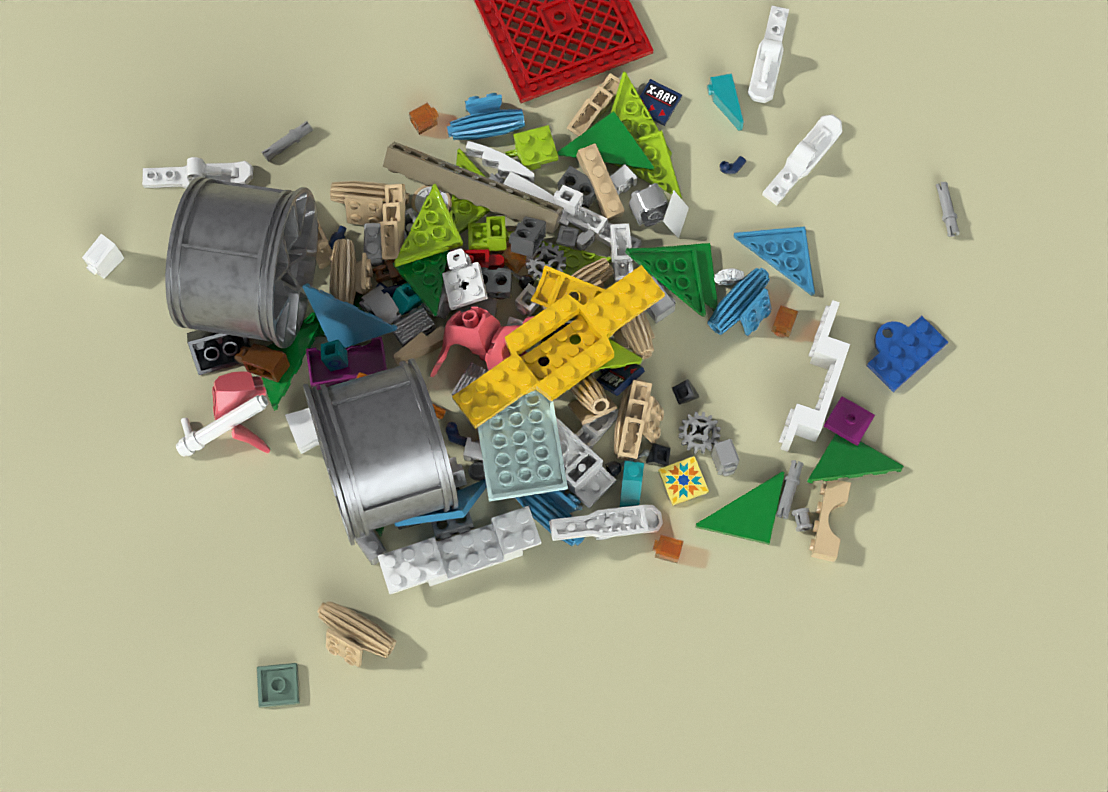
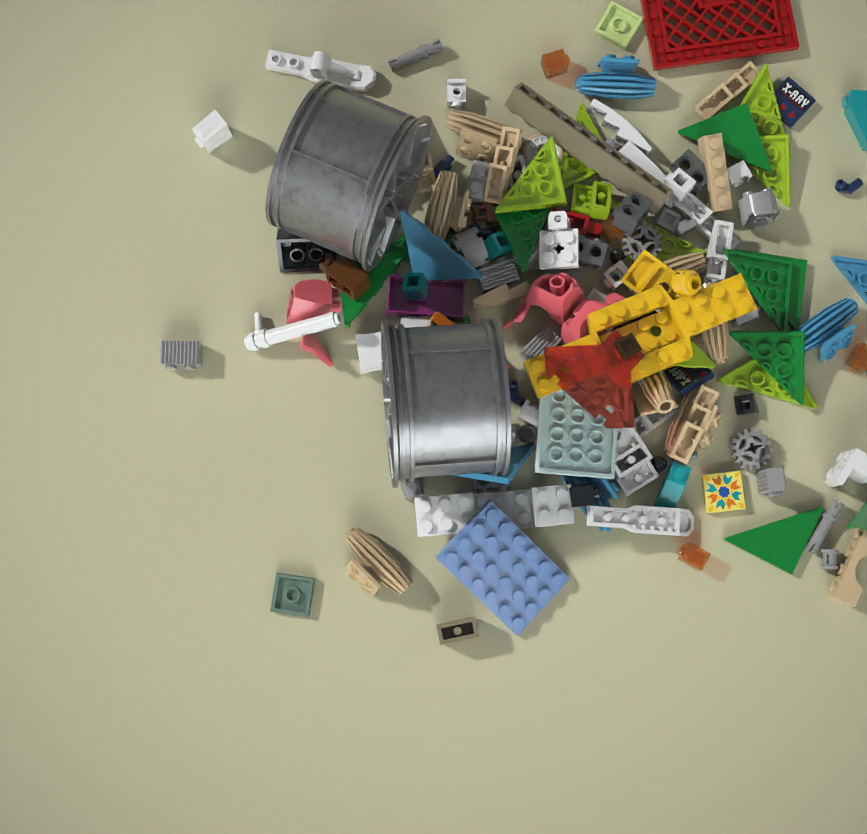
camera: 10 degrees right, 10 degrees up
lime plate [505,125,559,171] -> none
black slope [645,443,671,467] -> none
white sticker [663,190,689,239] -> none
white gear [714,268,744,286] -> none
none -> light grey brick [160,341,202,370]
none -> medium blue plate [435,500,570,636]
none -> dark tan brick [436,616,479,645]
none -> white brick [447,79,466,109]
none -> clear red plate [544,329,645,429]
none -> black brick [569,483,601,507]
none -> yellowish green tile [594,1,644,50]
none -> dark brown tile [614,332,642,360]
none -> yellow head [671,269,701,296]
none -> lime tile [716,358,818,409]
none -> green tile [729,331,805,405]

